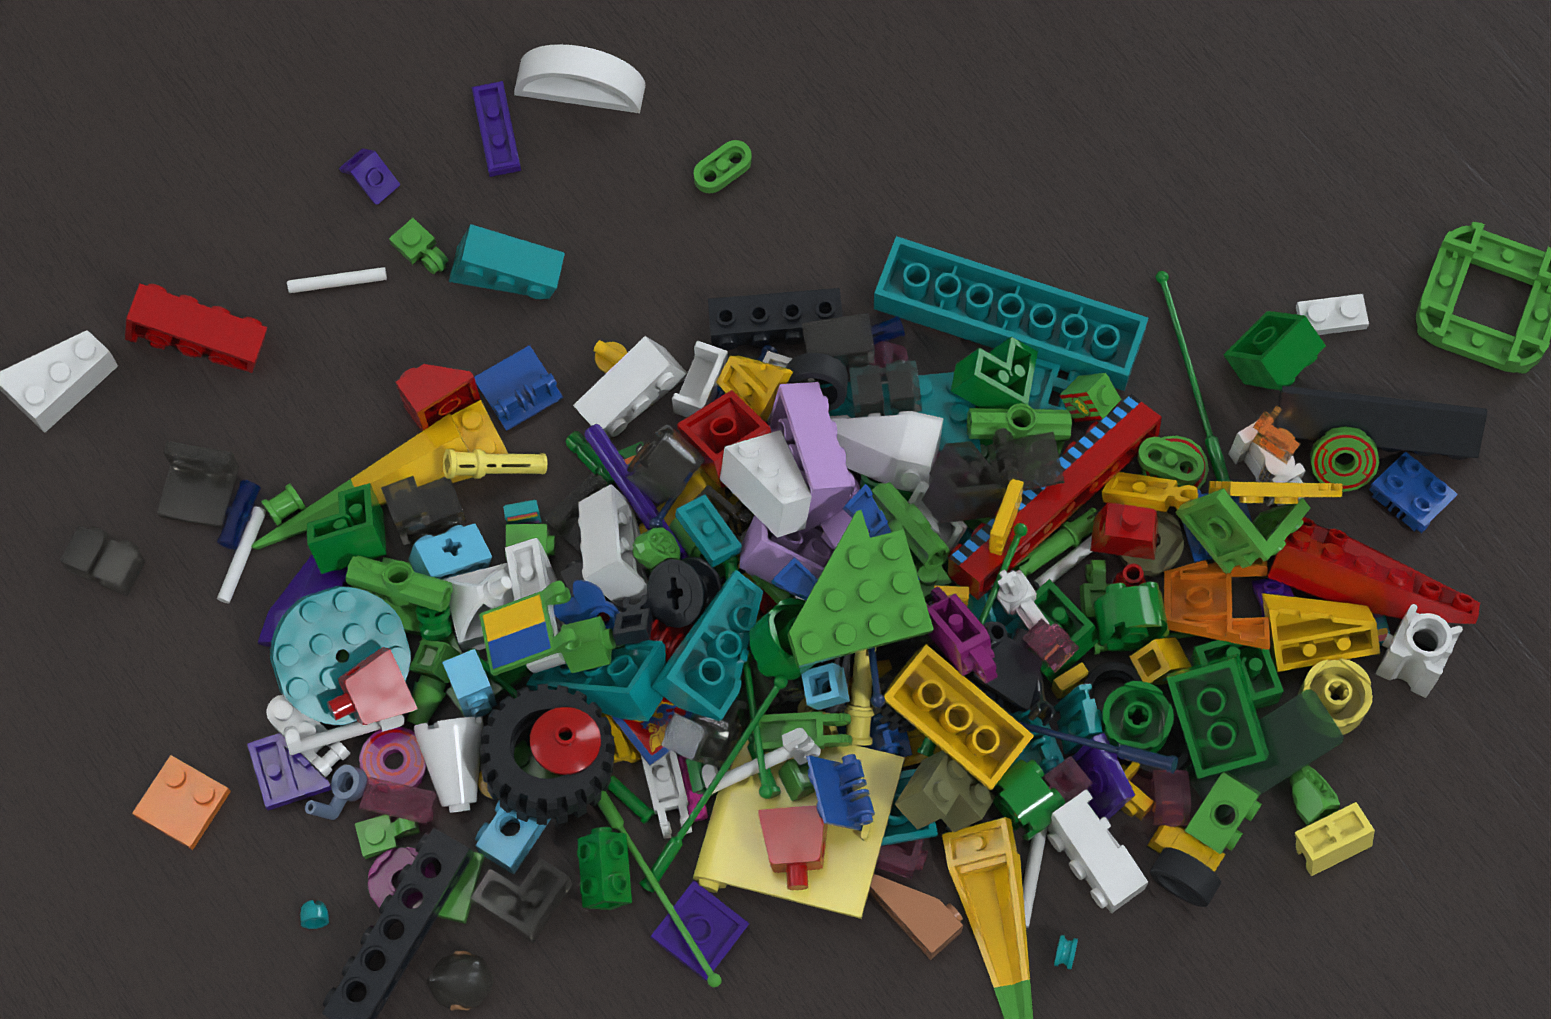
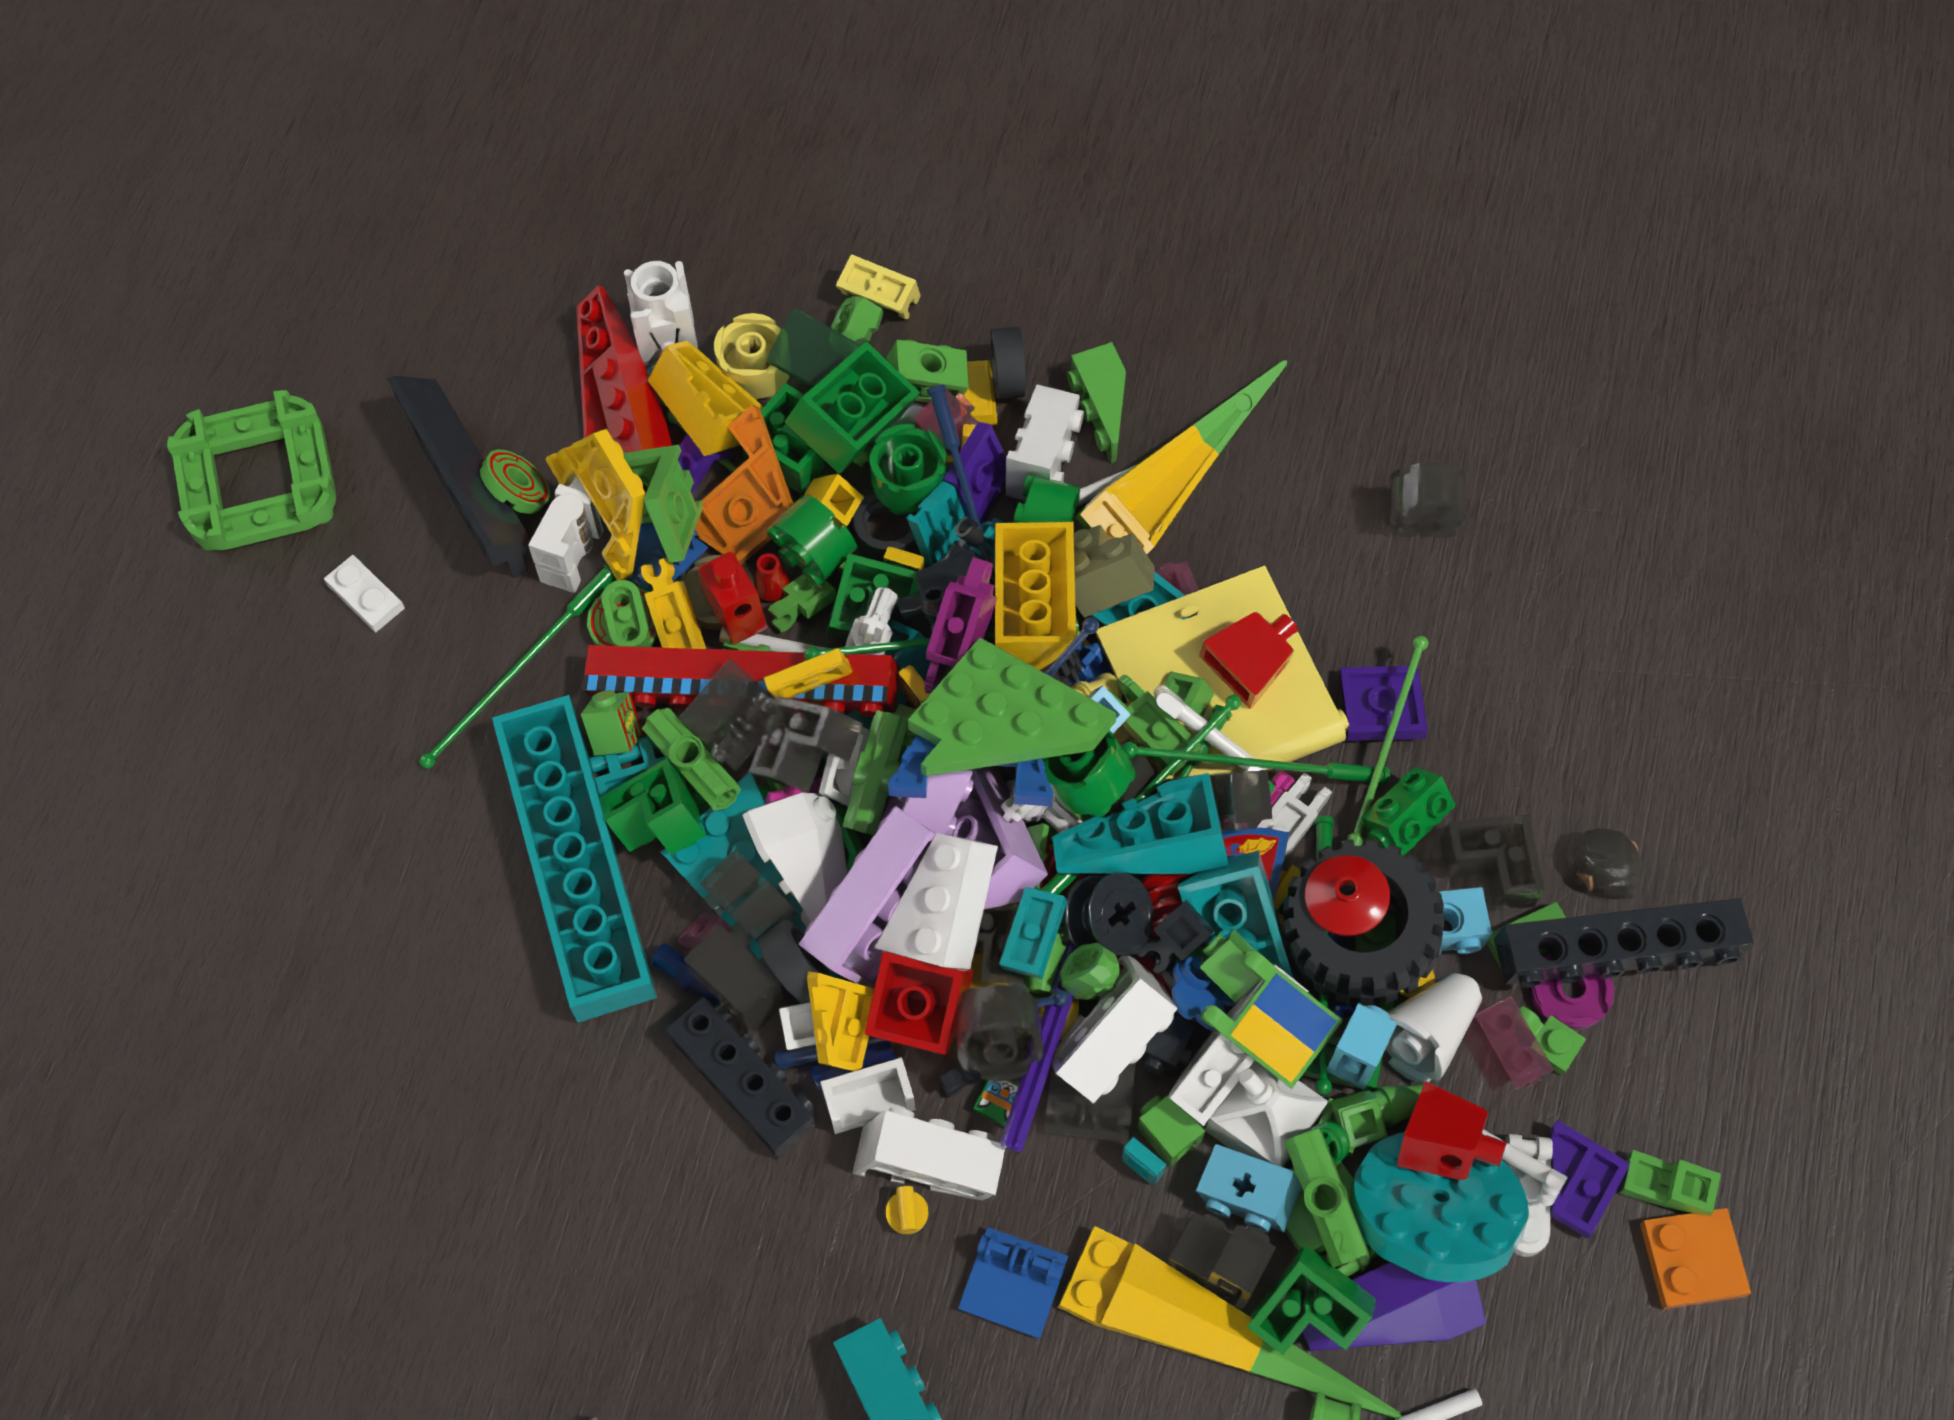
camera: 130 degrees left, 5 degrees down
teal hinge [300,900,329,929] -> none
sand blue plate [305,765,368,820] -> none
magenta tile [359,727,428,796] -> none
red slope [396,364,481,431] -> none
light yellow pin [443,449,547,479] -> none
green axle [565,431,615,486] -> none
bright green plate [693,140,752,193] -> none
blue hinge [806,754,875,831] -> none
nougat slope [869,874,963,960] -> none
clear pink brick [1022,618,1079,673] -> none
clear pink brick [1043,756,1093,803] -> none
teal bush [1054,935,1078,970] -> none
green brick [1223,311,1326,391] -> none
clear orange bracket [1252,406,1300,465] -> none
blue hinge [1369,452,1458,534] -> none
none -> bright green slope [1067,342,1126,463]
none -> bright green slope [1619,1150,1721,1216]

